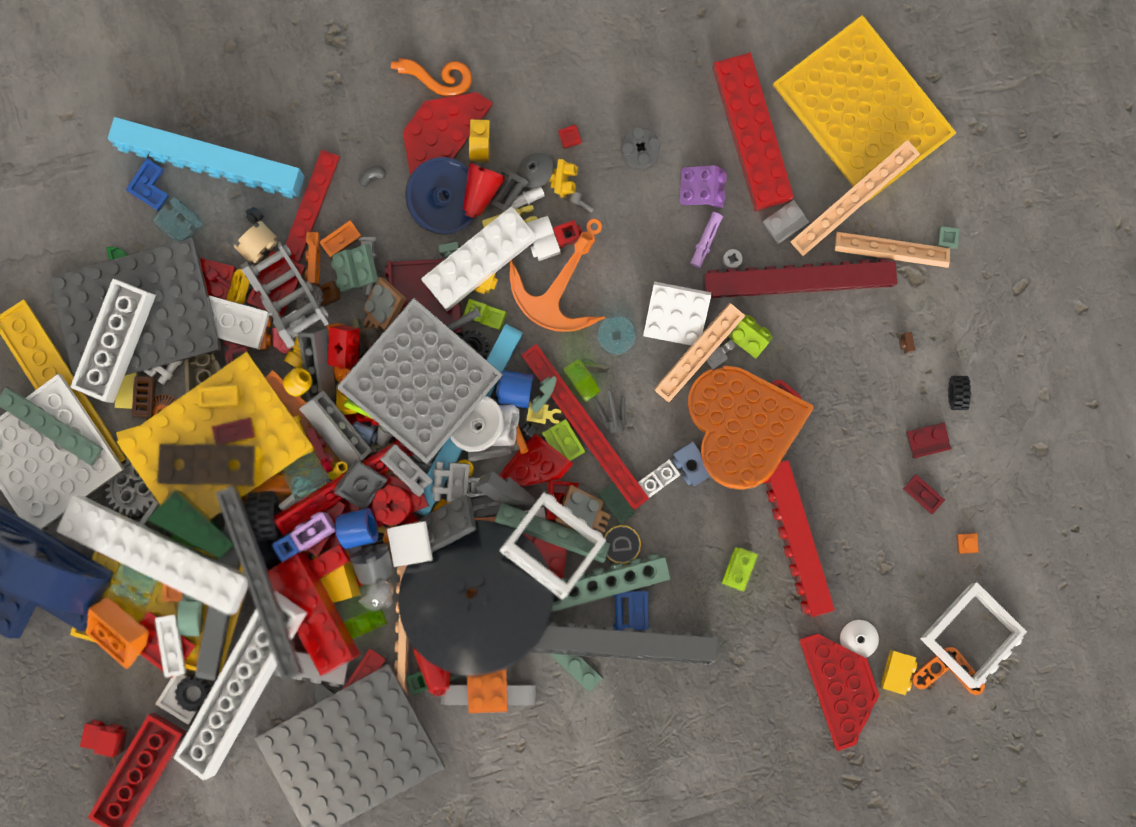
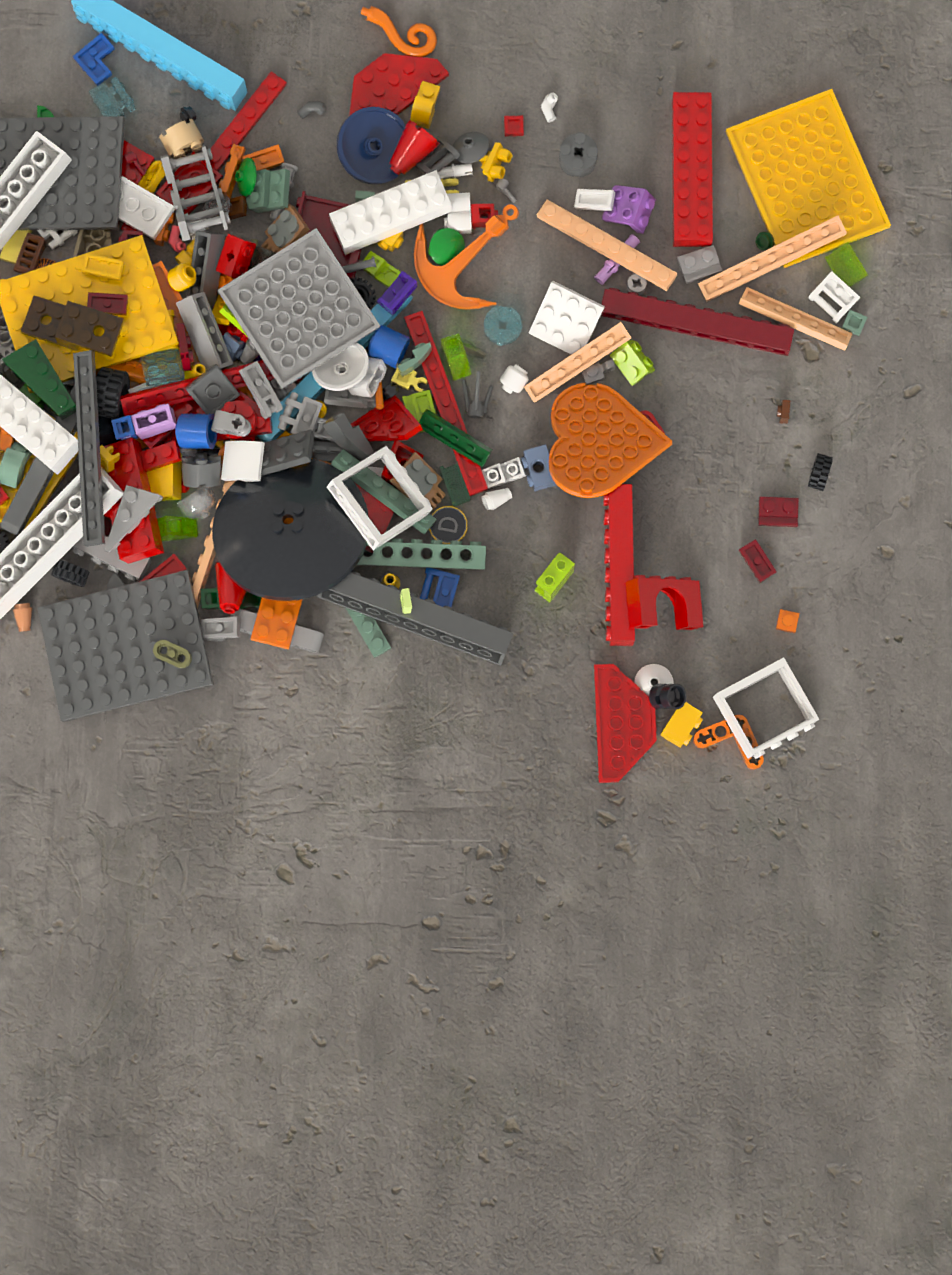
camera: 20 degrees right, 5 degrees down
none -> nougat cone [13,603,32,632]
none -> black tyre [51,560,90,587]
none -> yellow tile [100,445,120,473]
none -> light grey wing [104,485,163,553]
none -> olive plate [153,640,192,668]
none -> light grey plate [201,617,240,641]
none -> light grey piece [211,410,251,436]
none -> green dish [235,158,256,197]
none -> dark purple hinge [376,271,418,316]
none -> yellow cone [381,574,400,589]
none -> yellowish green tile [400,588,412,614]
none -> dark green plate [419,409,493,467]
none -> green dish [428,228,465,266]
none -> white cone [482,488,512,510]
none -> white head [500,364,529,394]
none -> light nougat plate [537,200,677,291]
none -> white arm [541,93,558,122]
none -> white tile [574,189,615,211]
none -> red arch [626,575,704,630]
none -> black wheel [649,684,687,710]
none -> dark green plate [755,231,774,251]
none -> white plate [808,272,860,324]
none -> clear neon green plate [824,242,869,287]

